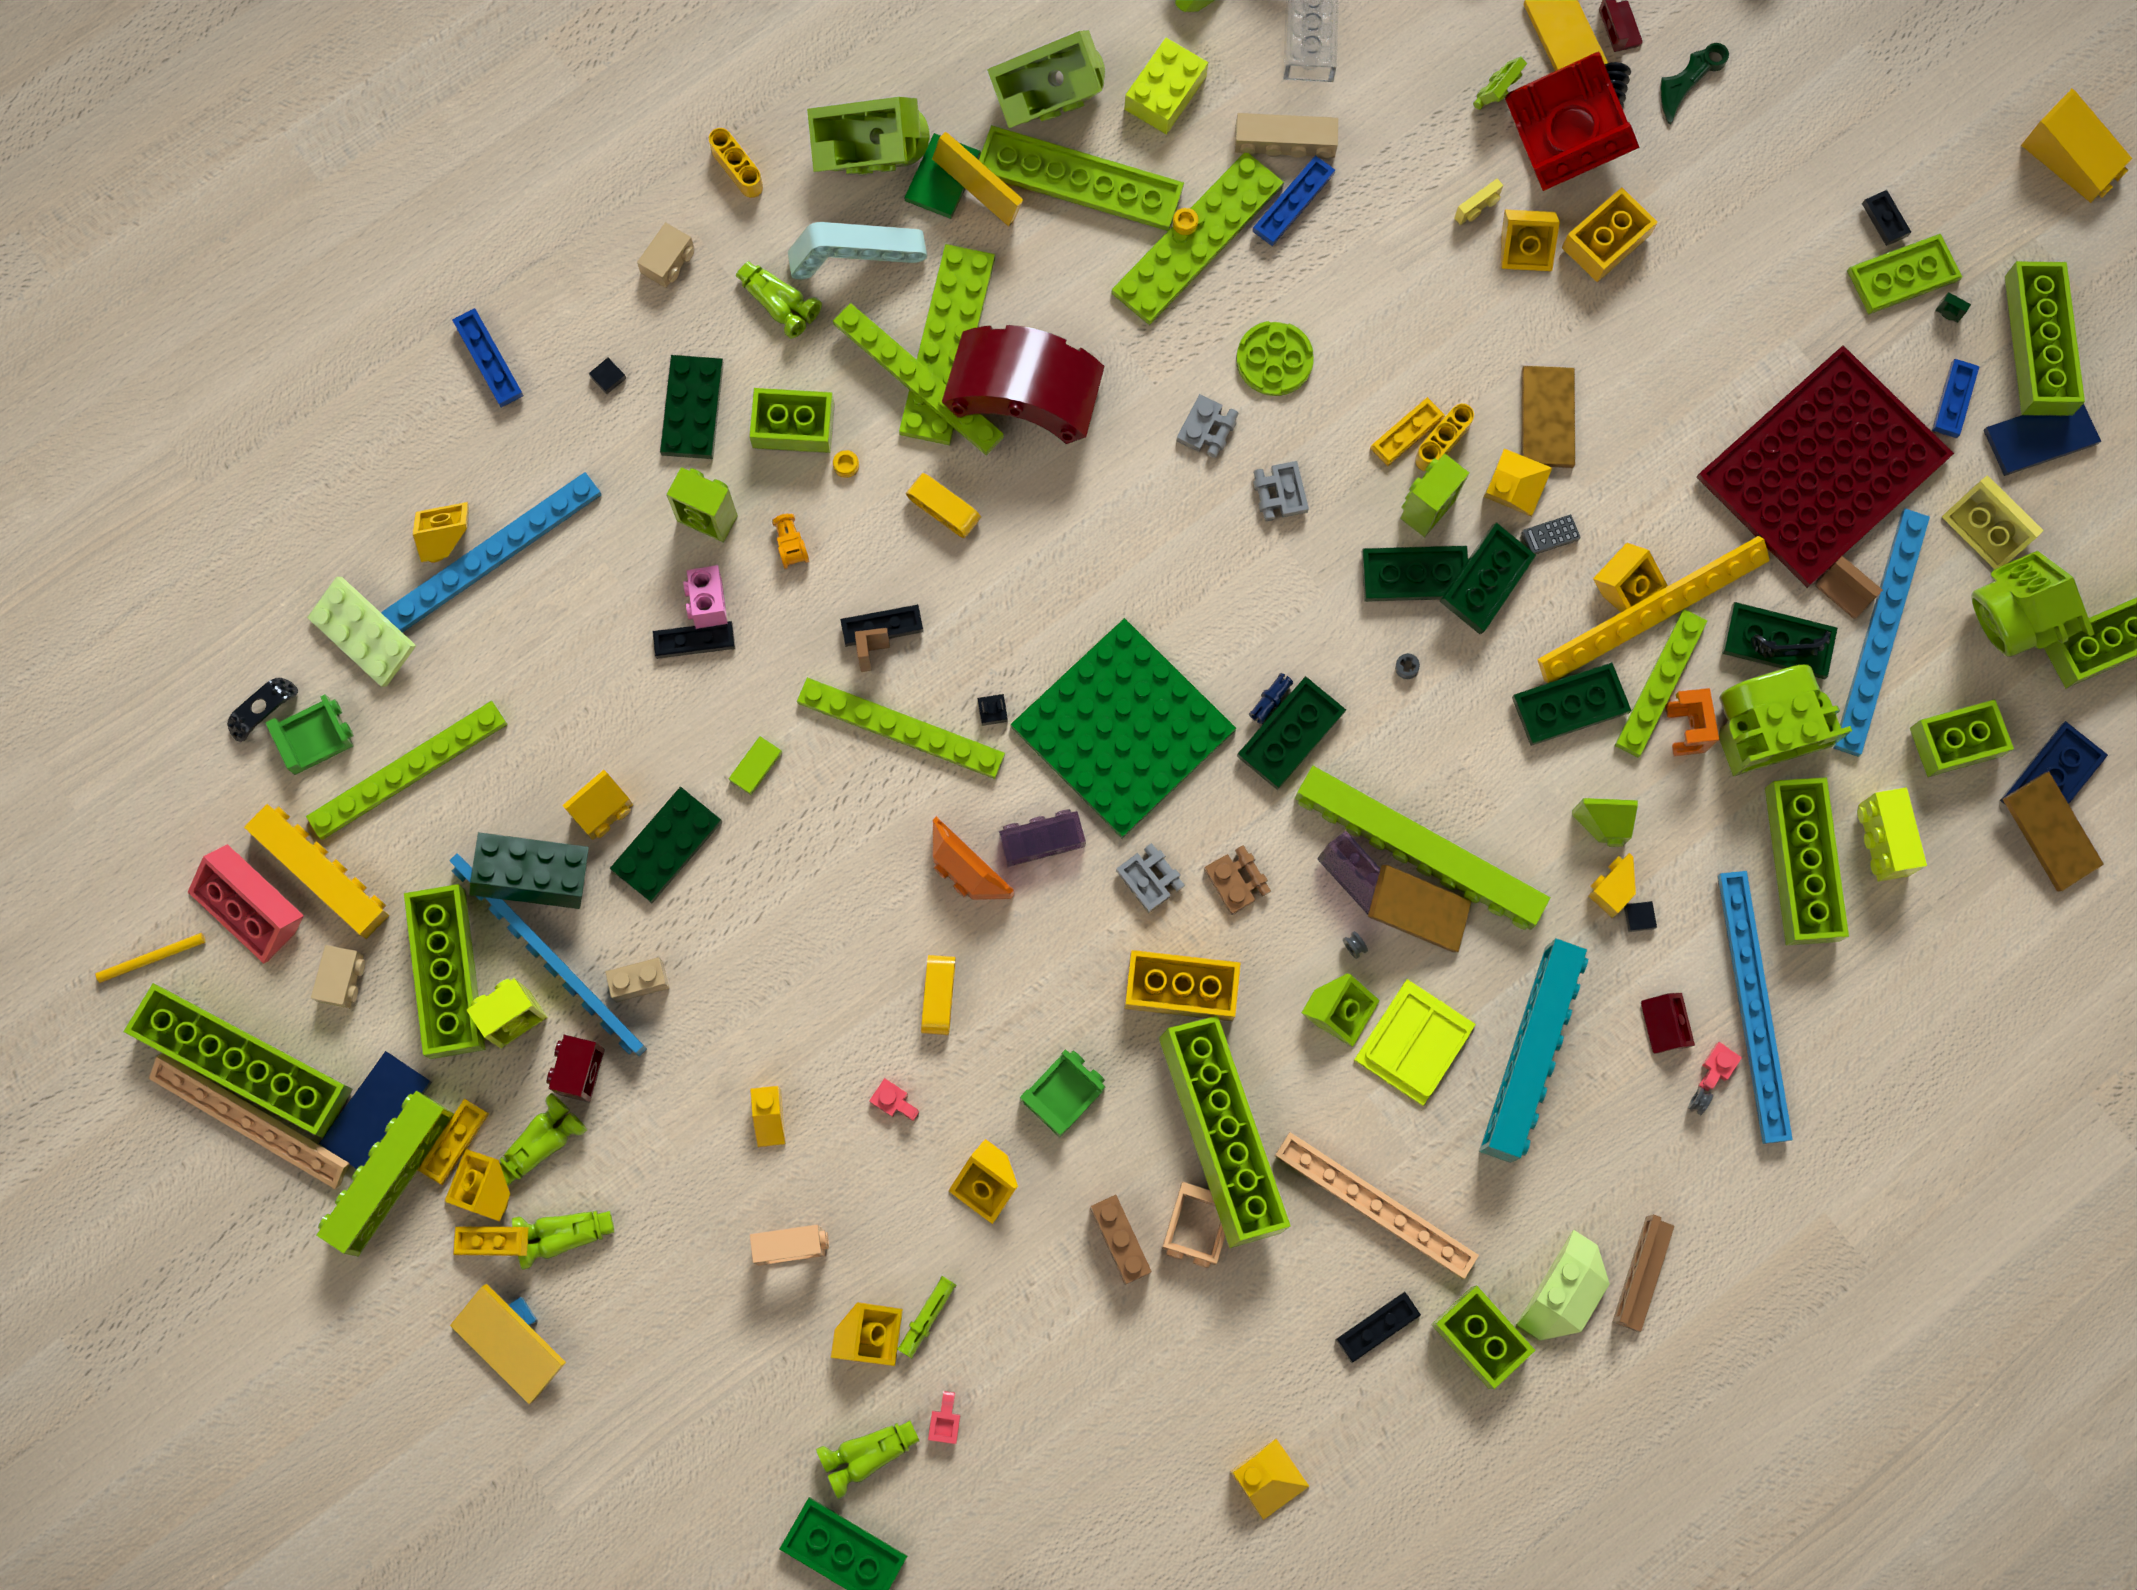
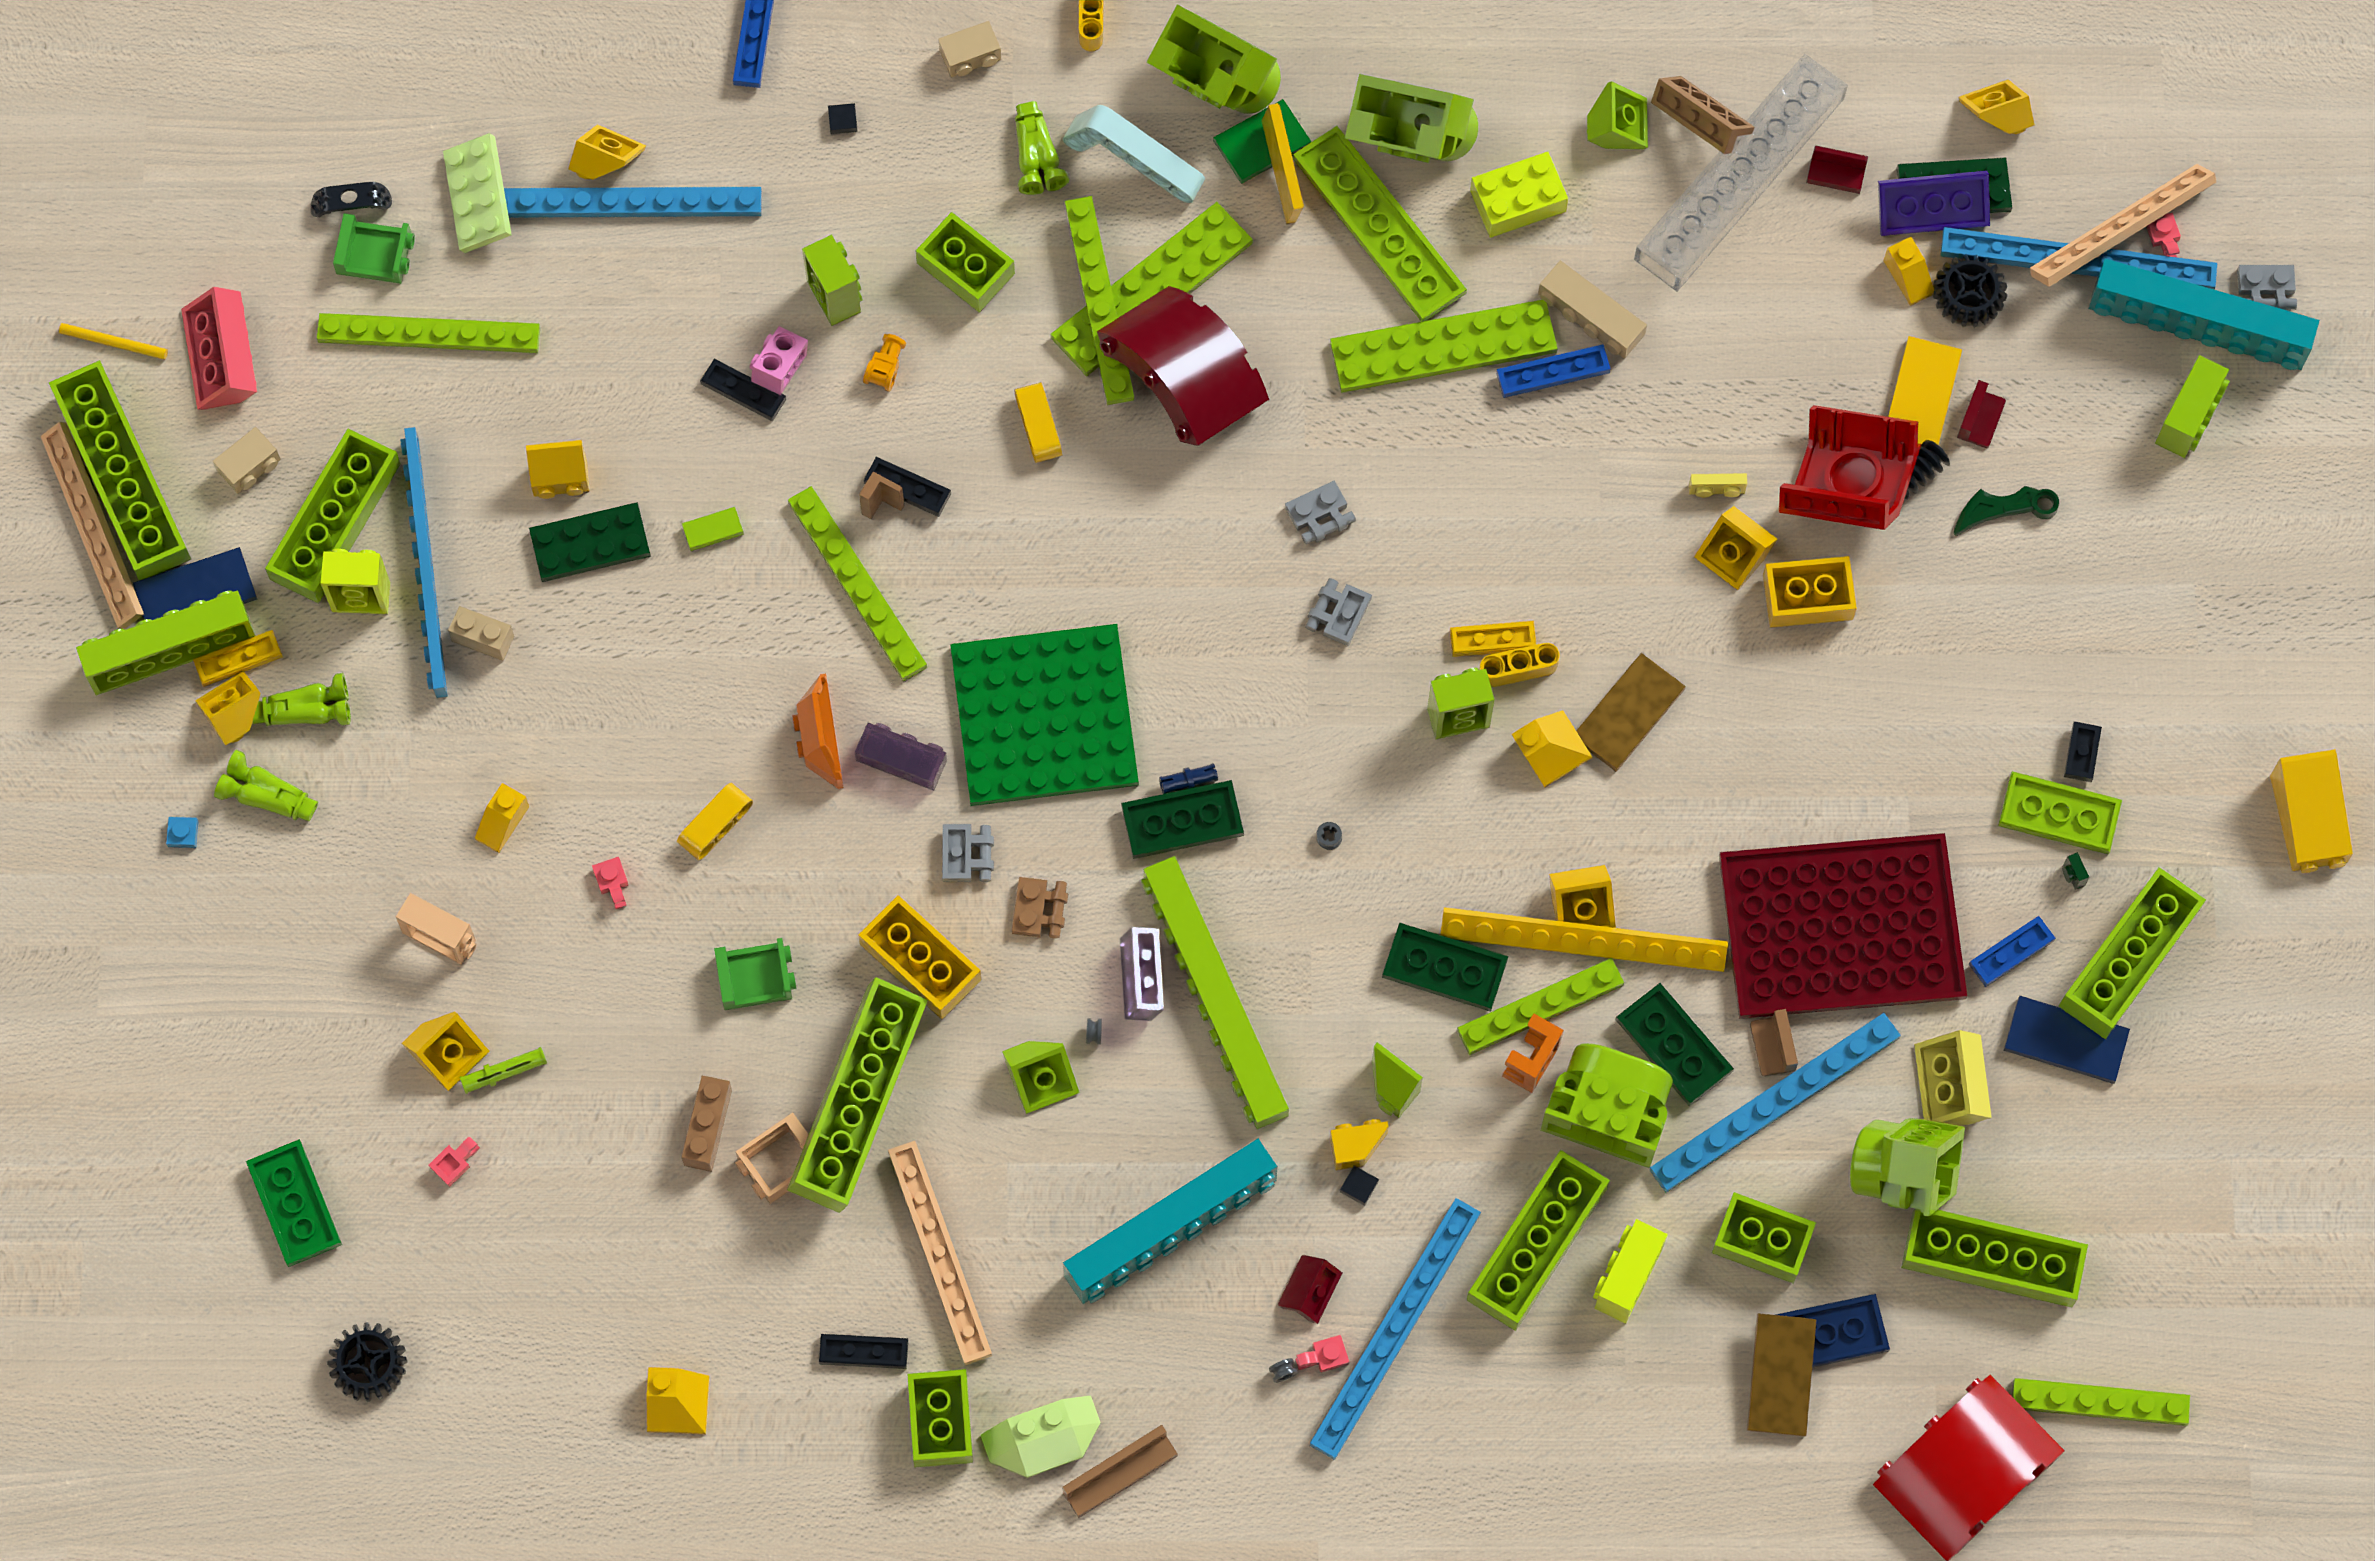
camera: 40 degrees right, 5 degrees down
yellow brick [244,804,389,939] -> none
yellow tile [450,1284,566,1404] -> none
yellow tile [453,1227,529,1256] -> none
dark green brick [469,832,589,909] -> none
dark red brick [546,1034,605,1103] -> none
dark green plate [660,355,724,459] -> none
lime piece [816,1420,920,1499] -> none
yellow tile [833,450,859,478] -> none
yellow slope [948,1139,1018,1224] -> none
black tile [977,694,1008,726] -> none
yellow tile [1172,208,1199,235] -> none
lime tile [1236,321,1314,396] -> none
neon yellow piece [1354,979,1476,1106] -> none
dark green plate [1361,546,1468,602] -> none
pearl gold tile [1368,865,1472,952] -> none
dark green plate [1439,522,1536,634] -> none
lime plate [1473,56,1527,110] -> none
dark grey tile [1521,514,1581,554] -> none
black piece [1751,631,1831,659] -> none

